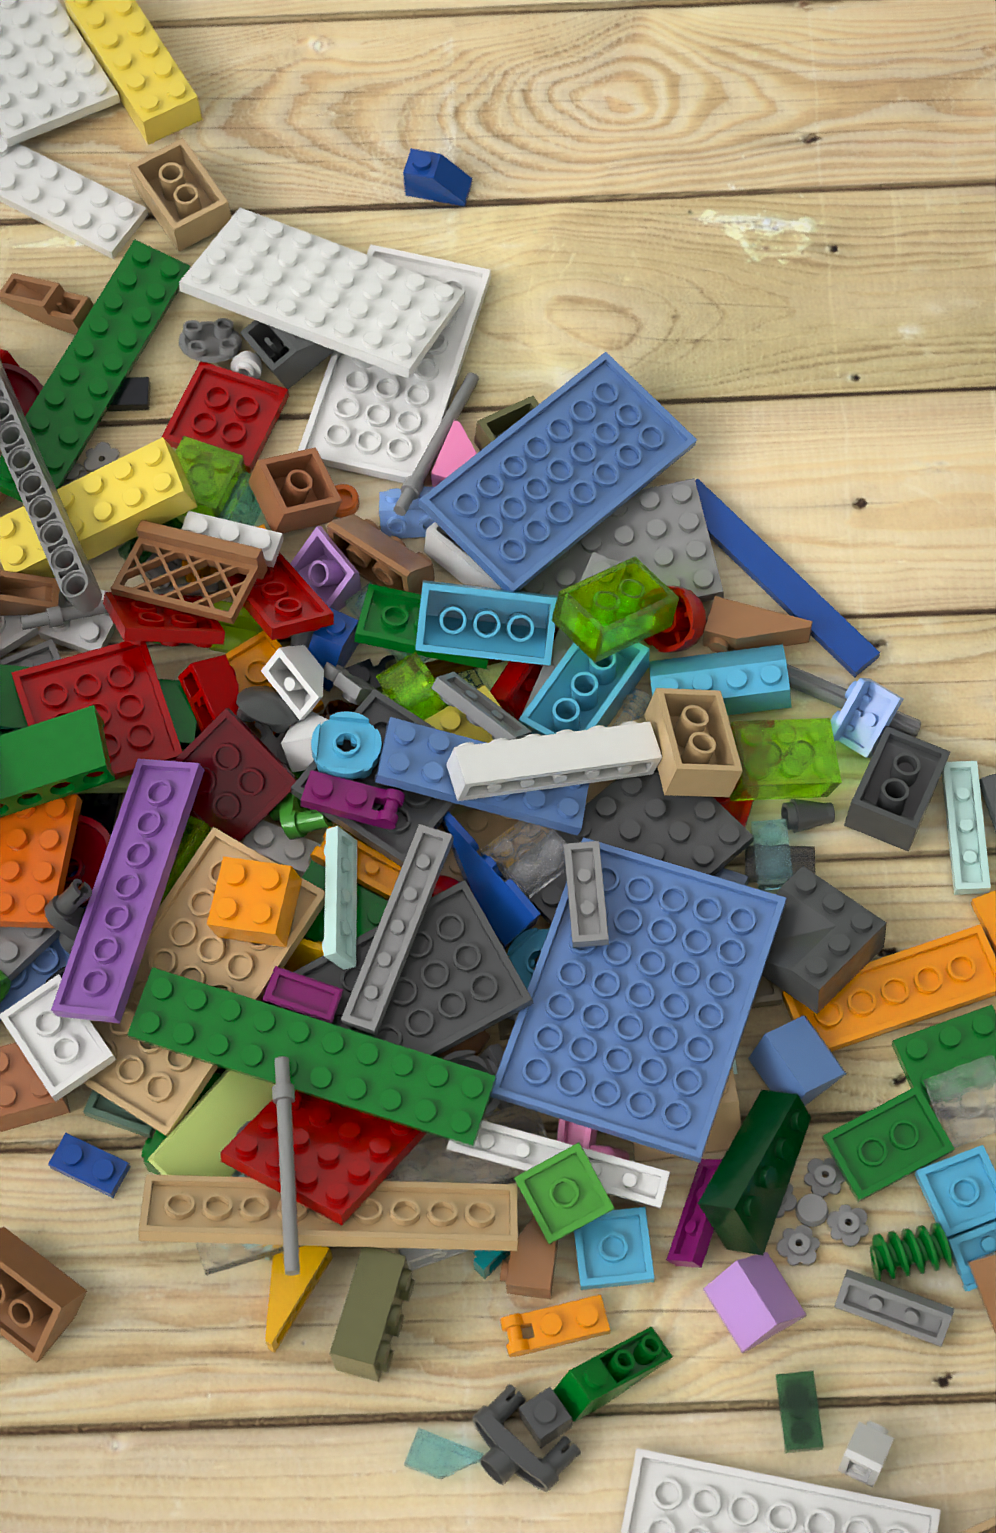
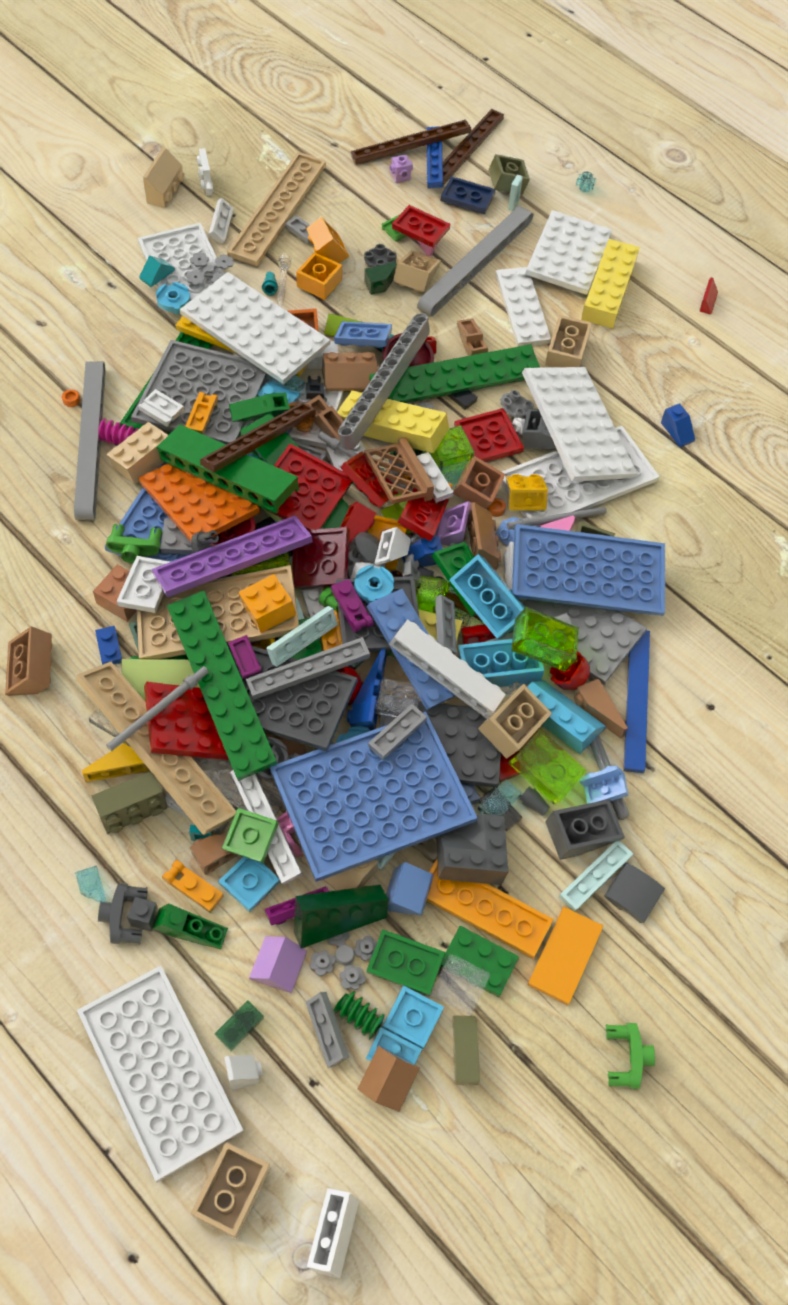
camera: 40 degrees right, 5 degrees down
none -> yellow bracket [506,474,548,510]

